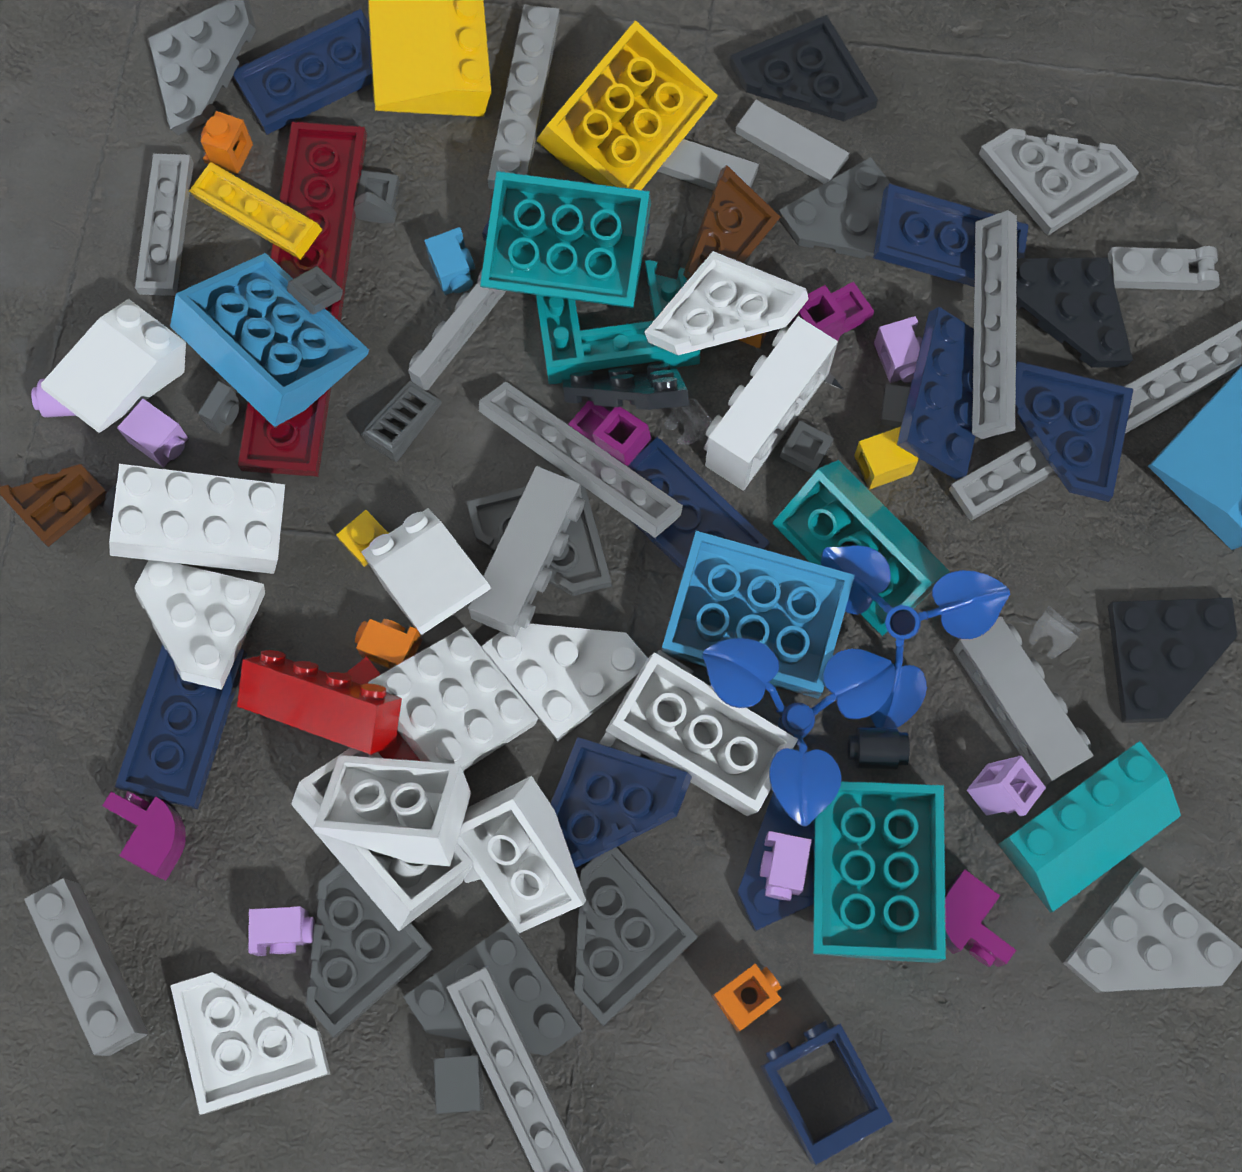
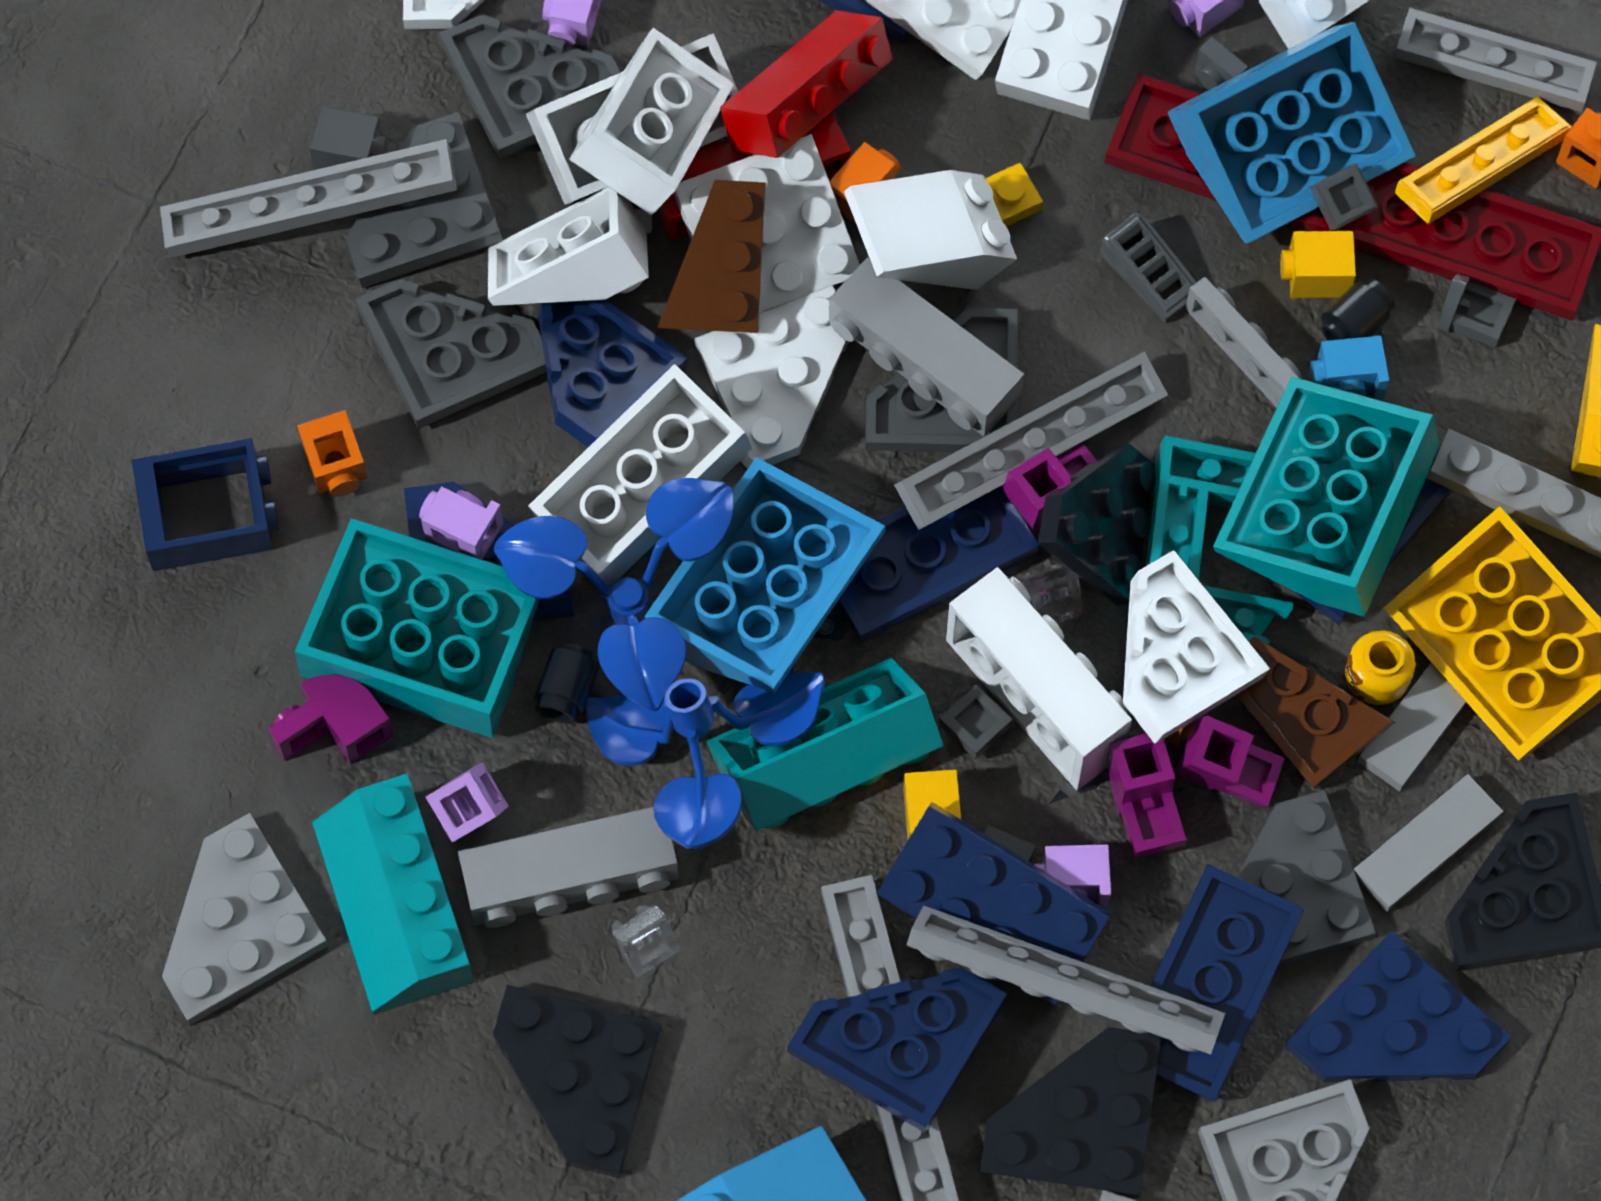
camera: 105 degrees right, 5 degrees down
none -> reddish brown wing [657,180,766,333]
none -> magenta brick [1176,716,1285,808]
none -> yellow brick [1280,231,1356,298]
none -> dark blue plate [1284,931,1511,1082]
none -> black brick [1321,278,1395,341]
none -> yellow head [1345,630,1416,705]

